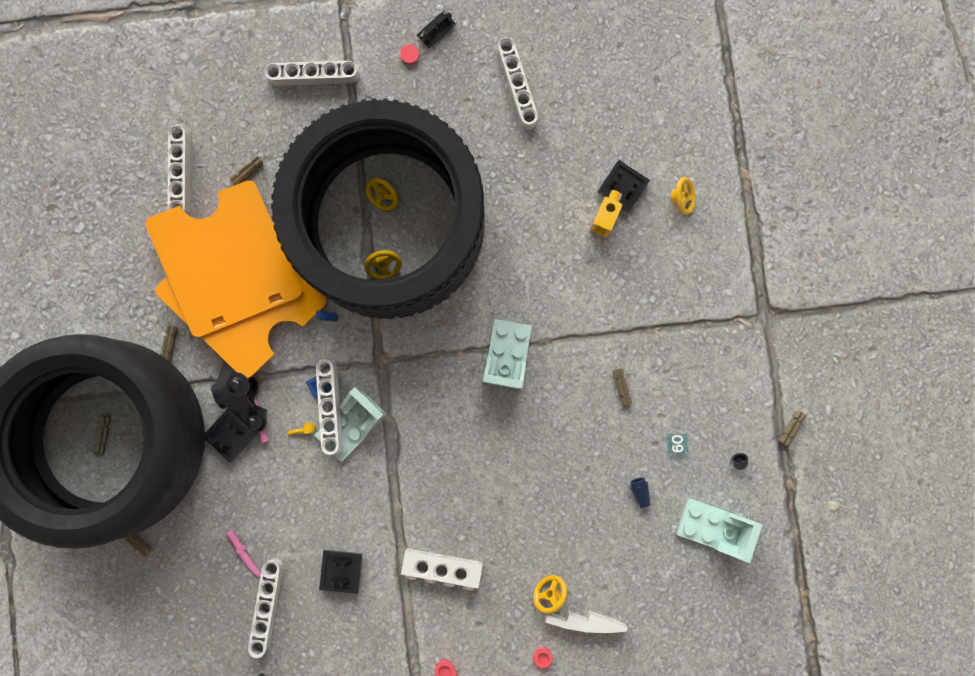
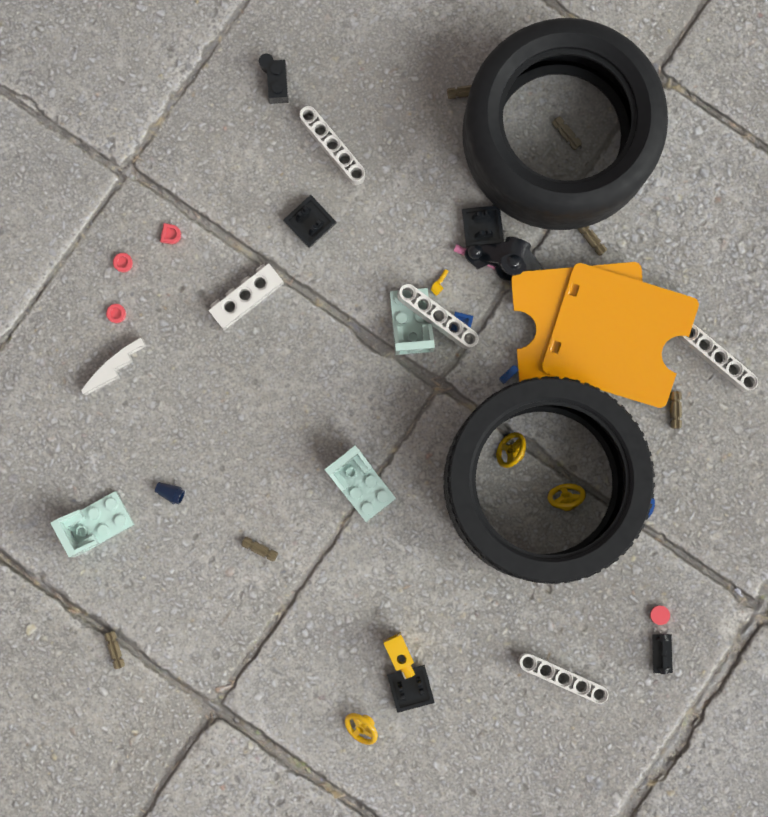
camera: 125 degrees right, 0 degrees up
bright pink piece [226,529,261,577] -> none
white beam [264,61,360,86] -> none
yellow piece [533,575,567,614] -> none
clear light blue tile [667,434,688,454] -> none
black hinge [732,453,748,470] -> none

